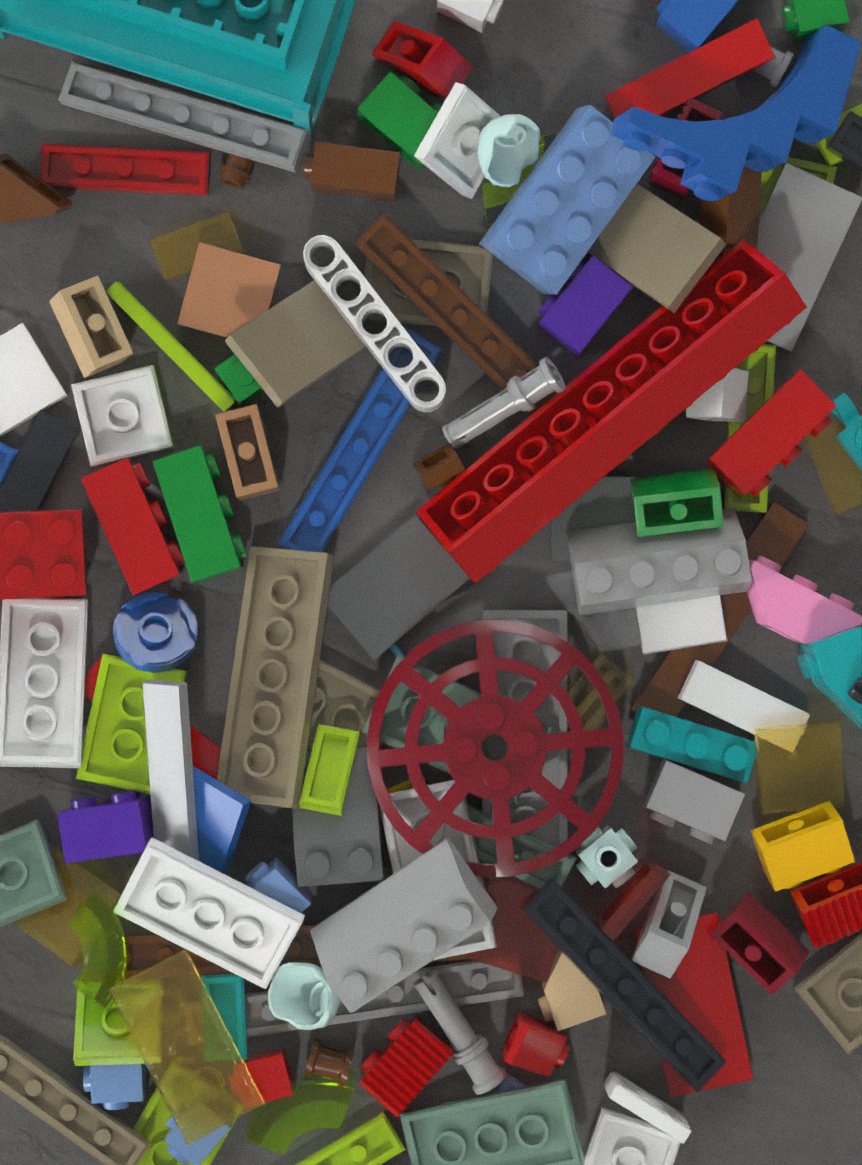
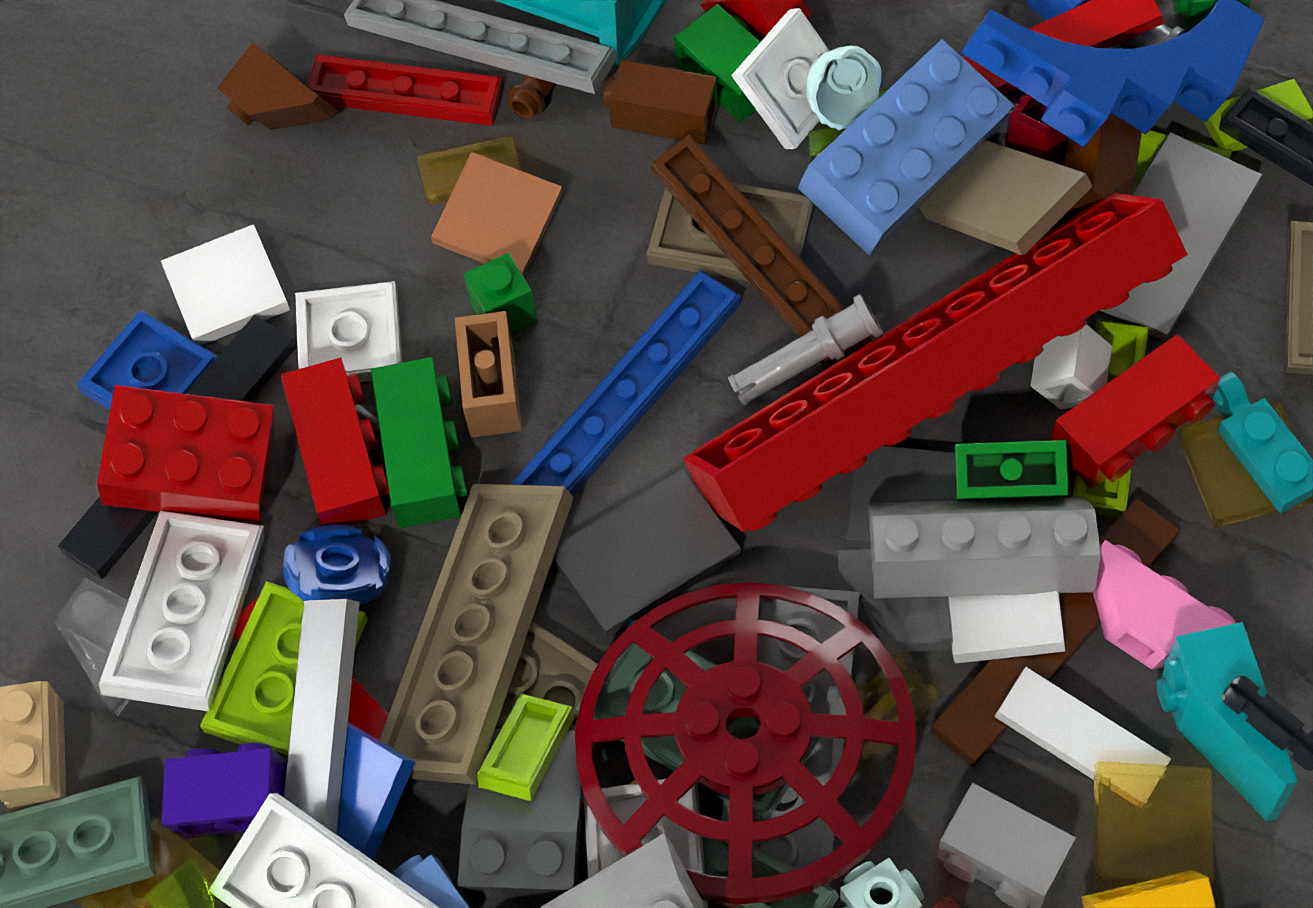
camera: 15 degrees right, 25 degrees down
tan brick [49,275,133,378] -> none
lime tile [105,282,238,412] -> none
dark tan tile [225,280,367,408] -> none
white beam [303,235,446,412] -> none
reddish brown plate [412,443,465,490] -> none
dark purple brick [538,255,633,358] -> none
teal plate [626,706,759,783] -> none

